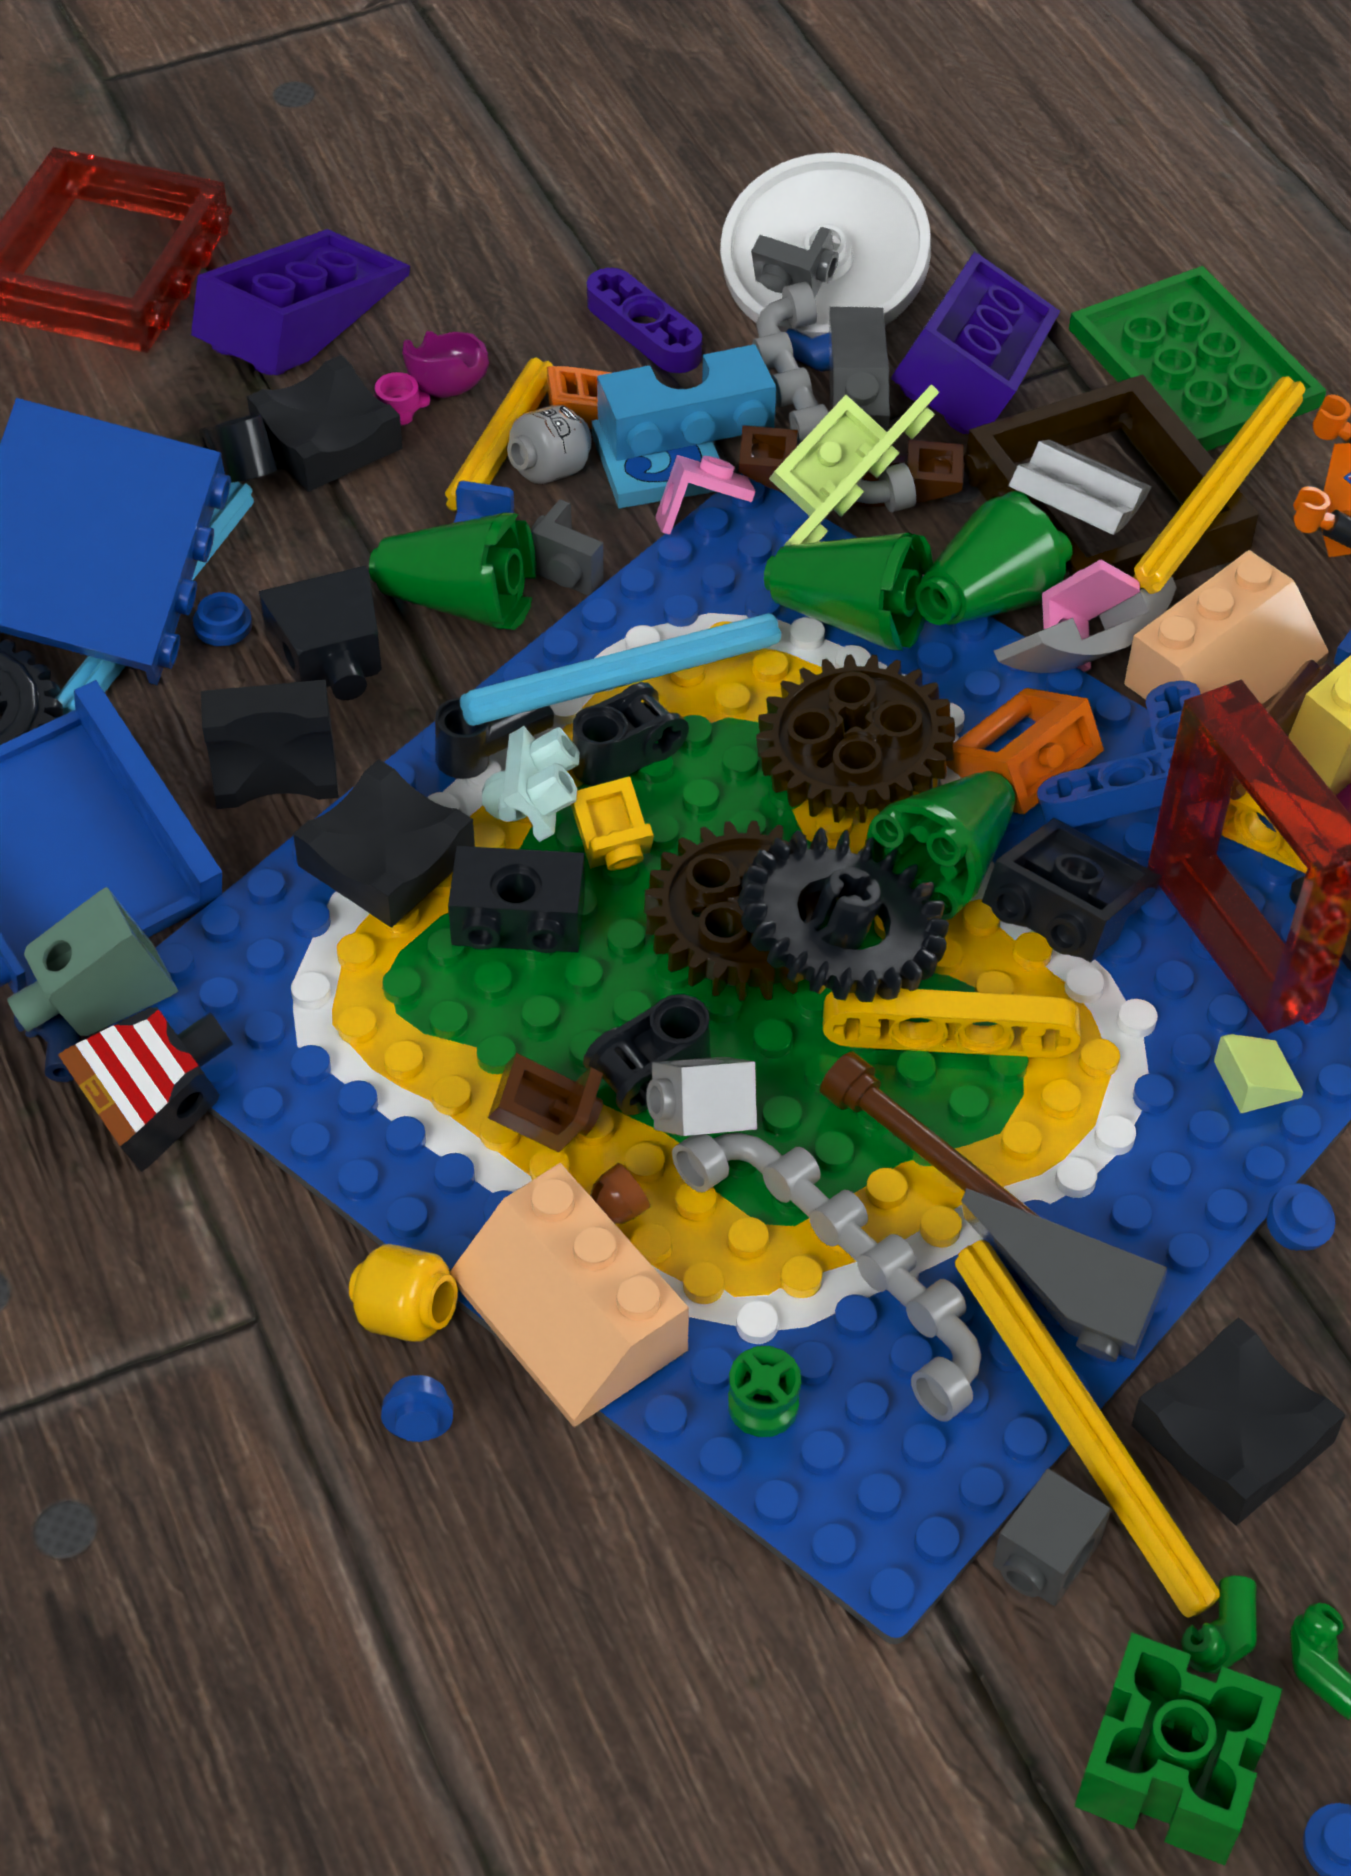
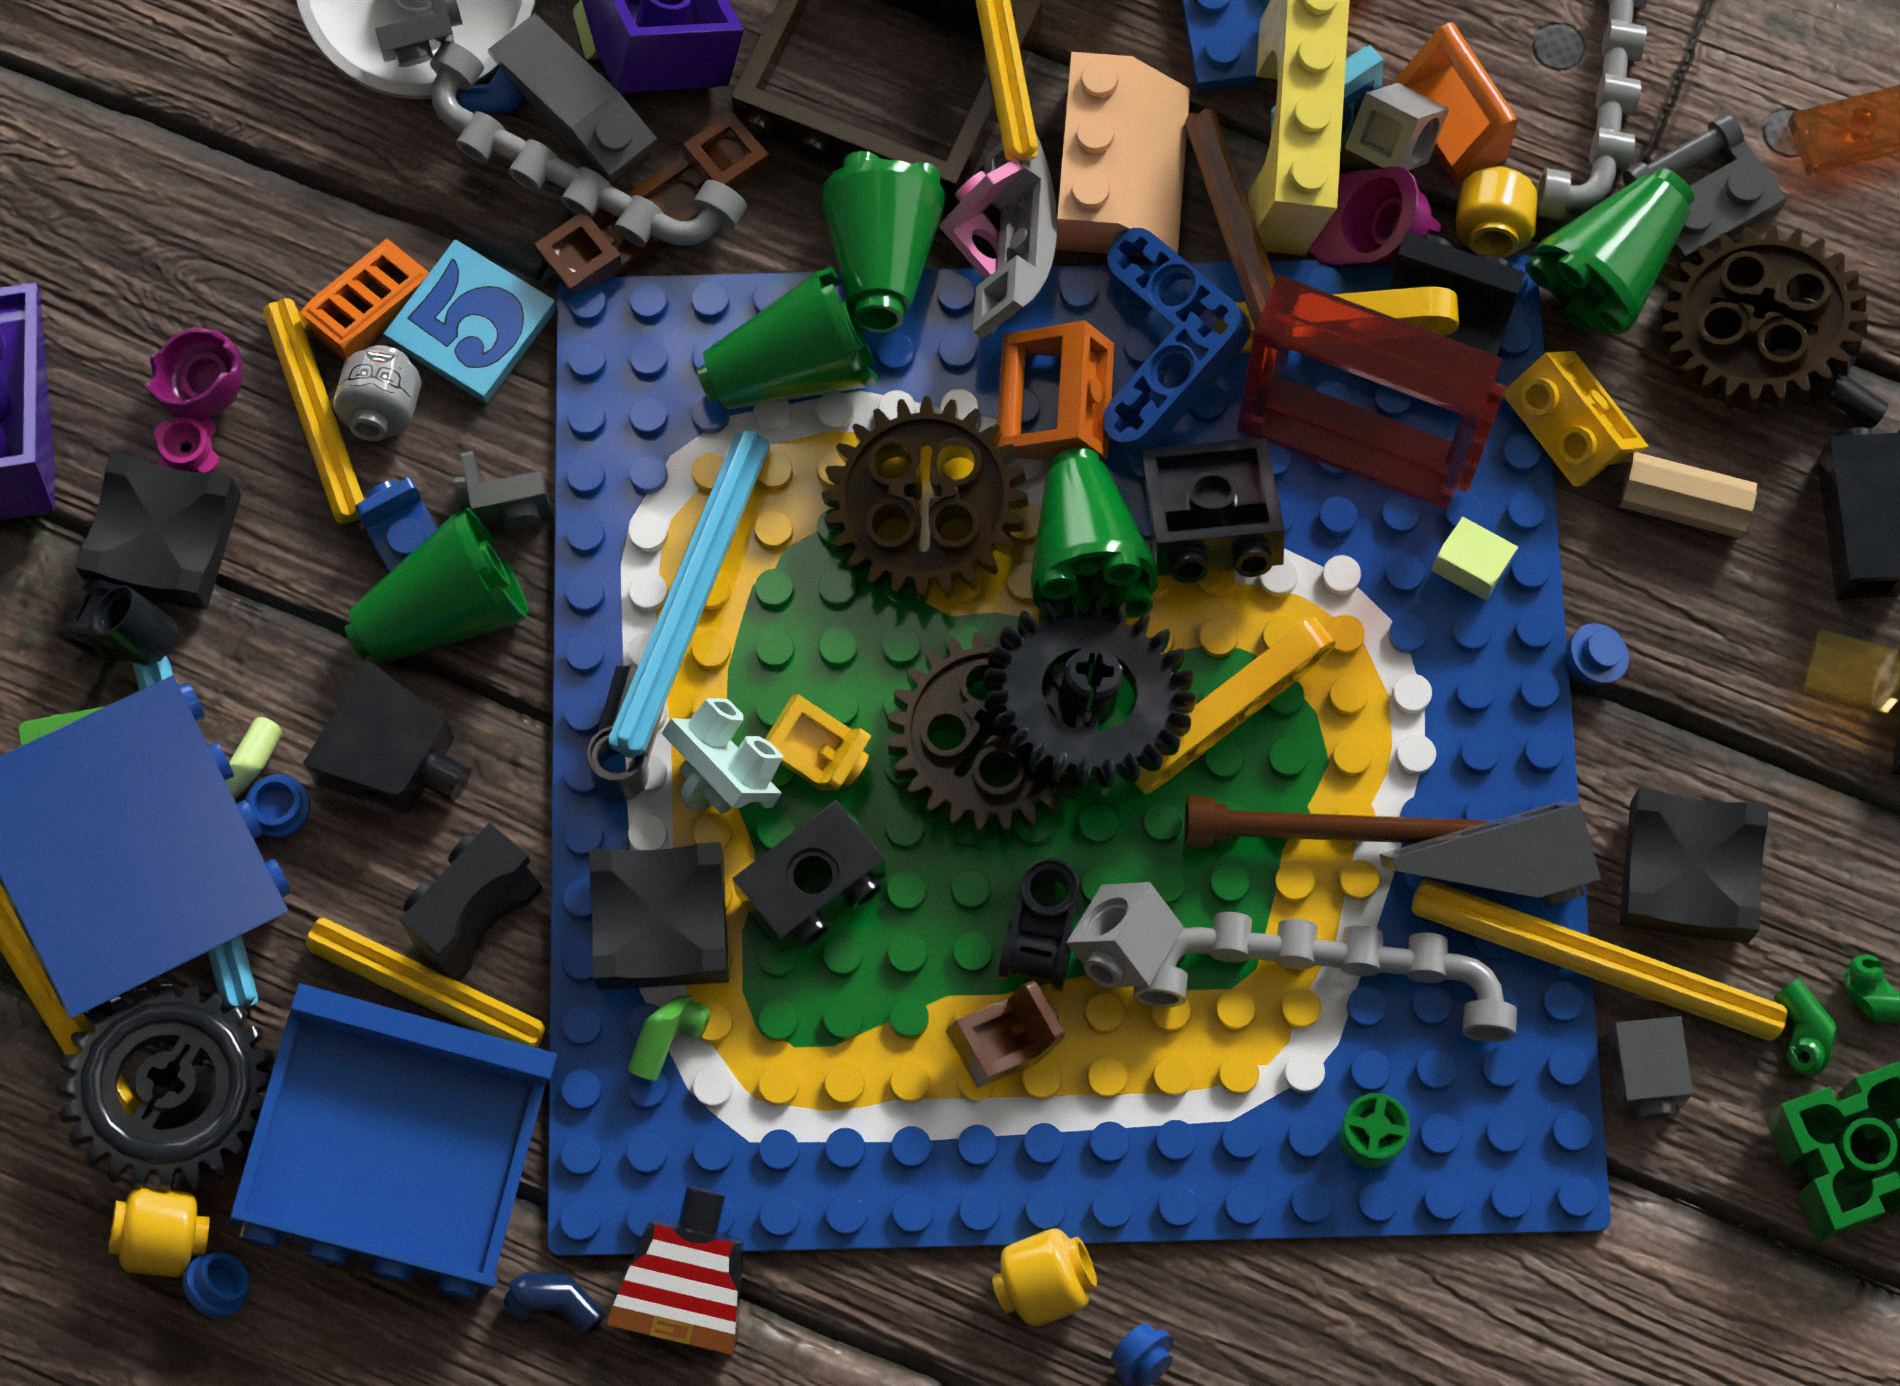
camera: 40 degrees left, 20 degrees up
sand green torso [7,887,178,1036] -> none
light nougat slope [450,1163,689,1427] -> none
black piece [572,682,689,786] -> none
dark purple beam [587,268,702,373] -> none
dark orange hinge [590,1163,650,1224] -> none
dark azure arch [597,344,776,461] -> none
bright pink bracket [655,455,756,535] -> none
yellowish green bracket [769,384,939,546] -> none
light grey slope [1009,440,1152,535] -> none
none -> yellowish green arm [225,717,282,800]
none -> yellow axle [305,918,545,1048]
none -> bright green arm [627,995,711,1081]

